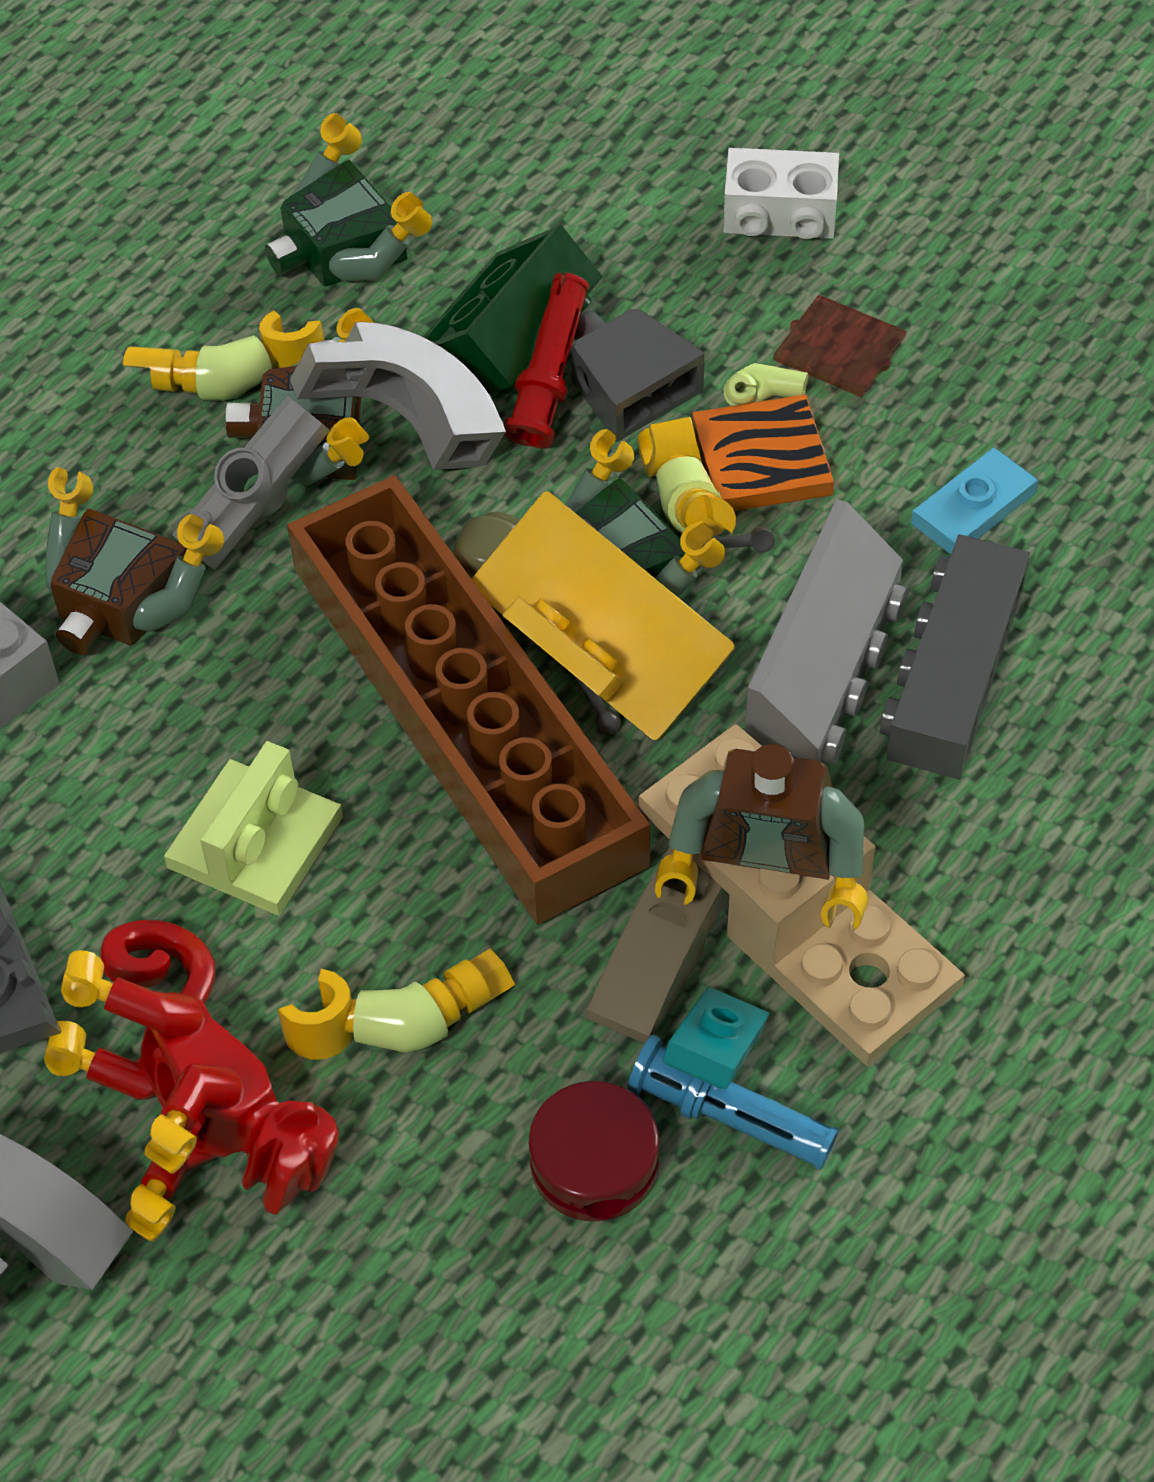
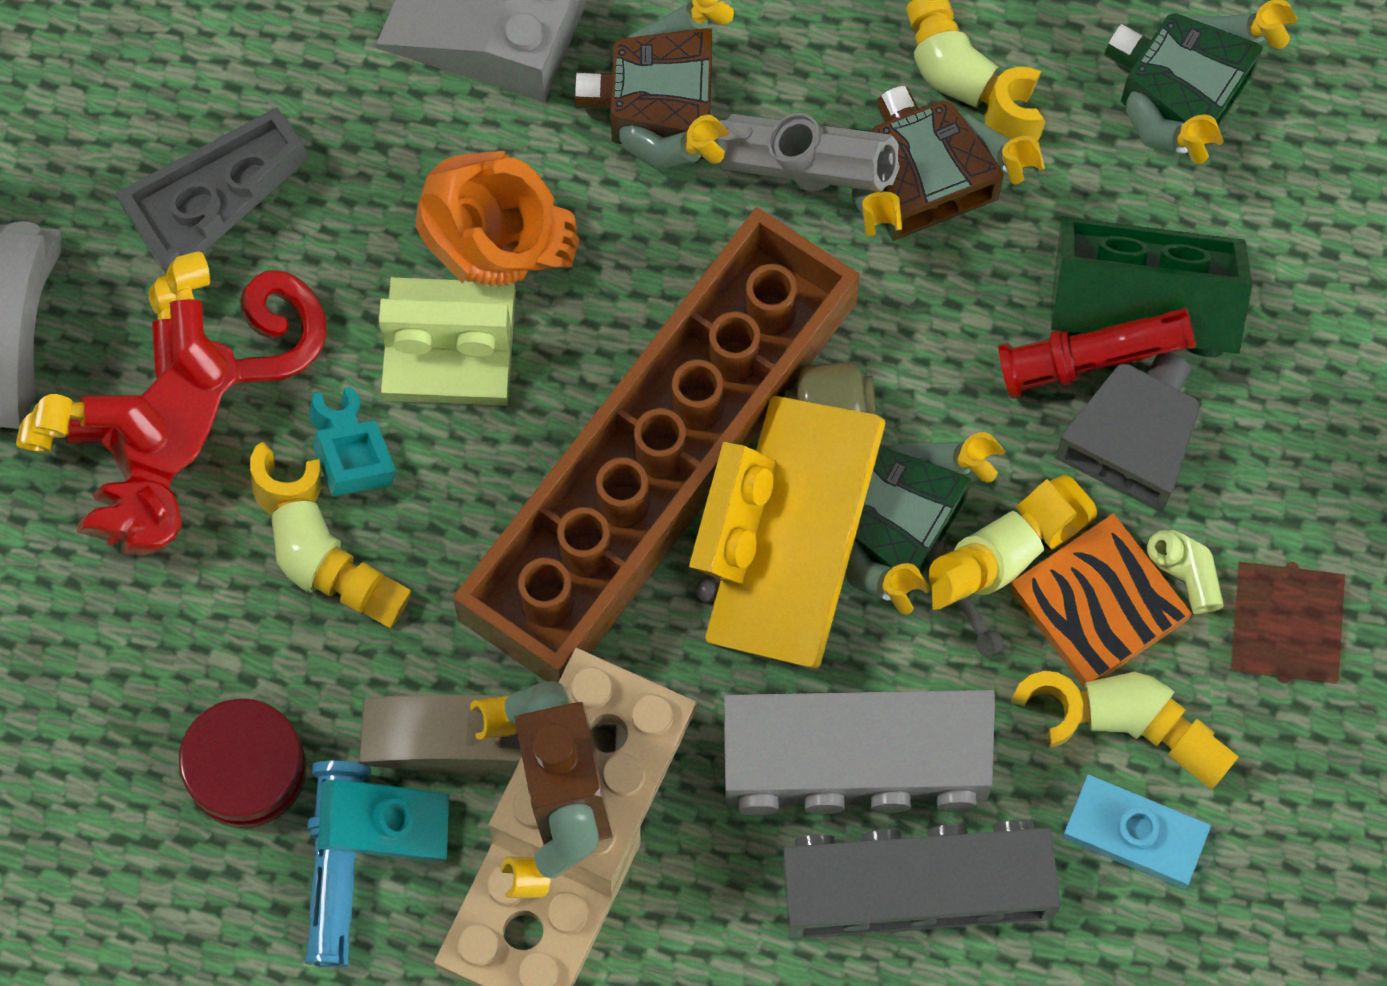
camera: 65 degrees right, 15 degrees up
light grey arch [290,322,506,470] -> none
none -> teal plate [309,387,396,497]
none -> orange helmet [415,151,580,287]
none -> yellow piece [1010,671,1239,790]

